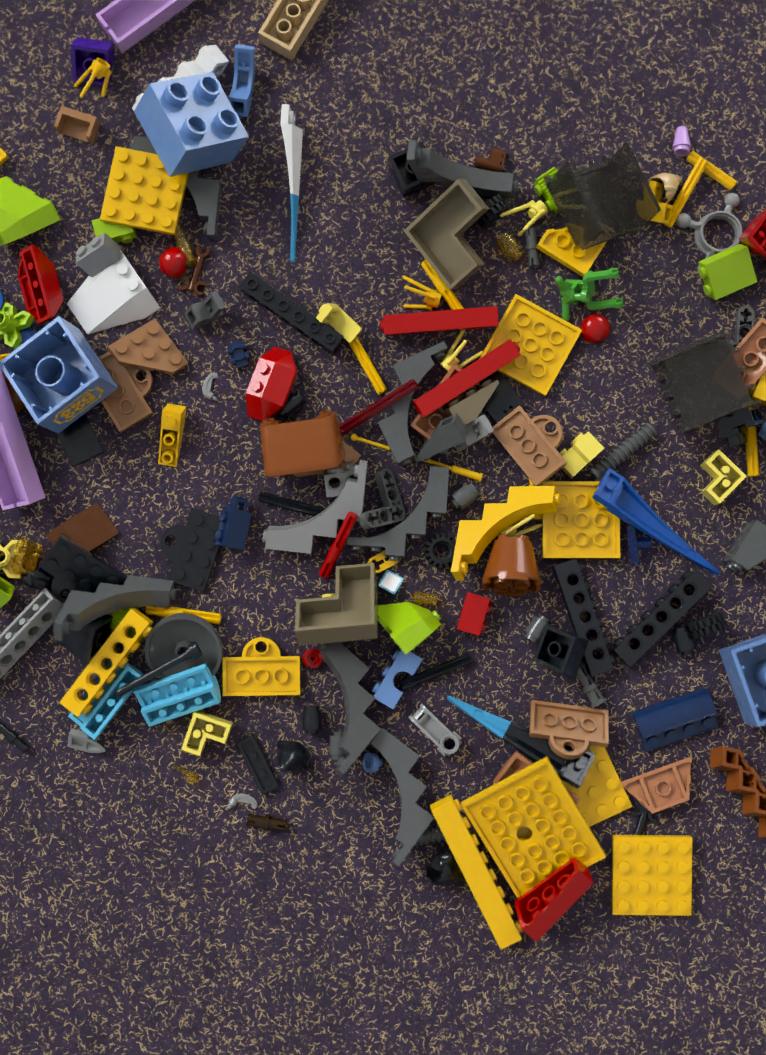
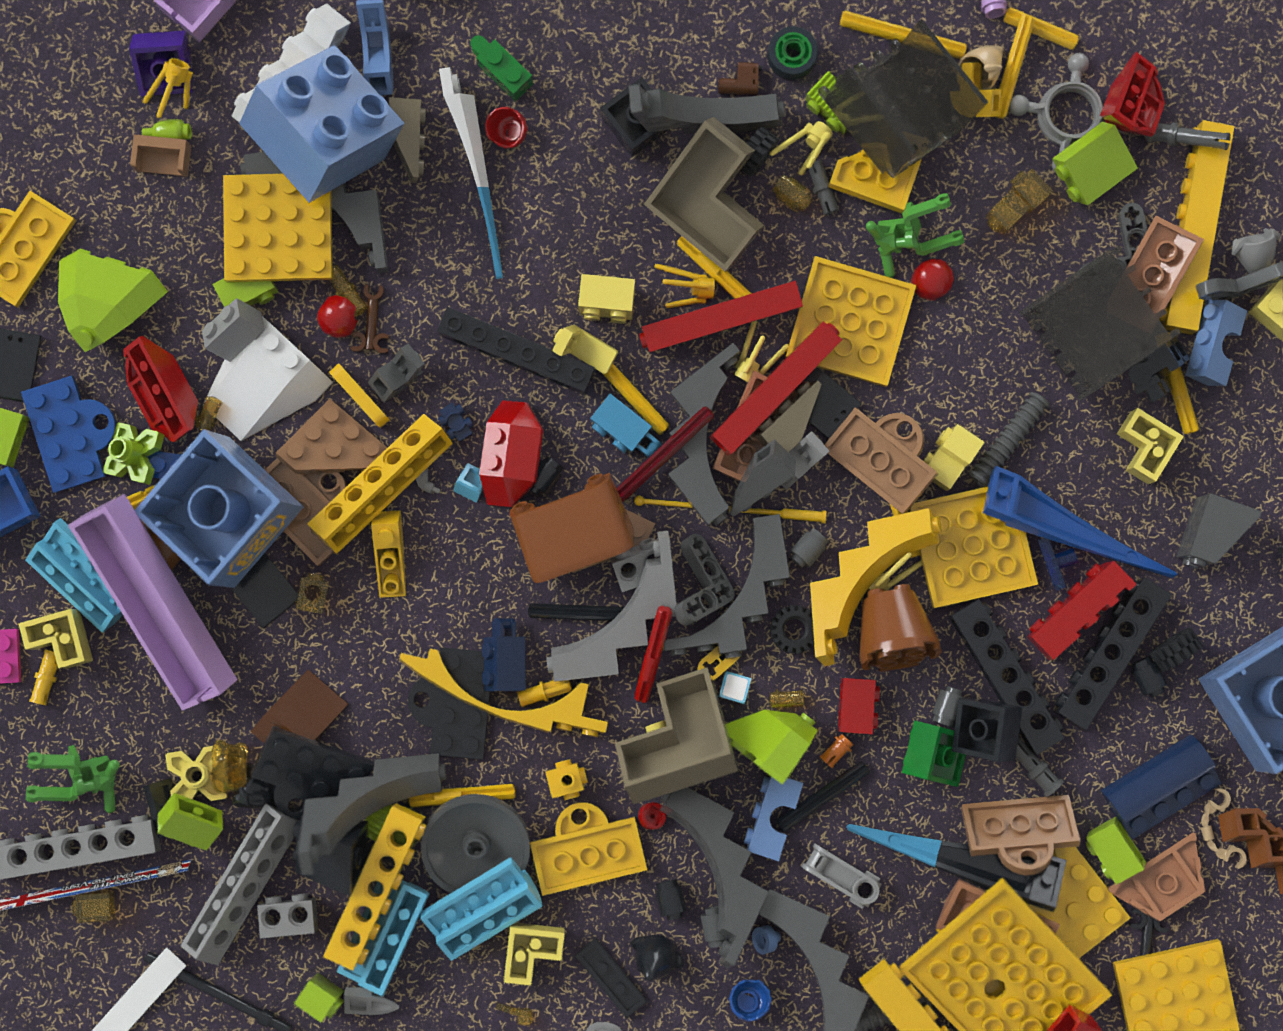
camera: 20 degrees left, 0 degrees up
black piece [115,641,203,696] -> none
none -> lime plant [142,119,192,140]
none -> clear yellow pin [195,396,222,431]
none -> light grey brick [257,893,318,938]
none -> lime piece [294,973,344,1022]
none -> clear yellow brick [295,573,329,614]
none -> yellow brick [307,414,453,554]
none -> yellow beam [329,363,390,428]
none -> dark tan slope [388,97,426,183]
none -> yellow slope [399,649,608,737]
none -> medium azure slope [453,463,483,503]
none -> green brick [470,35,534,102]
none -> red hair [485,106,528,149]
none -> yellow axle [517,680,572,707]
none -> yellow brick [545,759,588,800]
none -> light yellow brick [578,274,635,324]
none -> dark azure brick [590,394,662,458]
none -> blue hair [729,979,772,1021]
none -> wheel [767,26,818,80]
none -> orange pin [820,734,854,768]
none -> yellow axle [840,11,967,59]
none -> green slope [902,721,966,787]
none -> clear yellow brick [985,189,1030,235]
none -> clear yellow brick [1008,169,1053,214]
none -> red wedge [1027,561,1137,660]
none -> lime piece [1086,816,1146,885]
none -> tan piece [1200,788,1247,869]

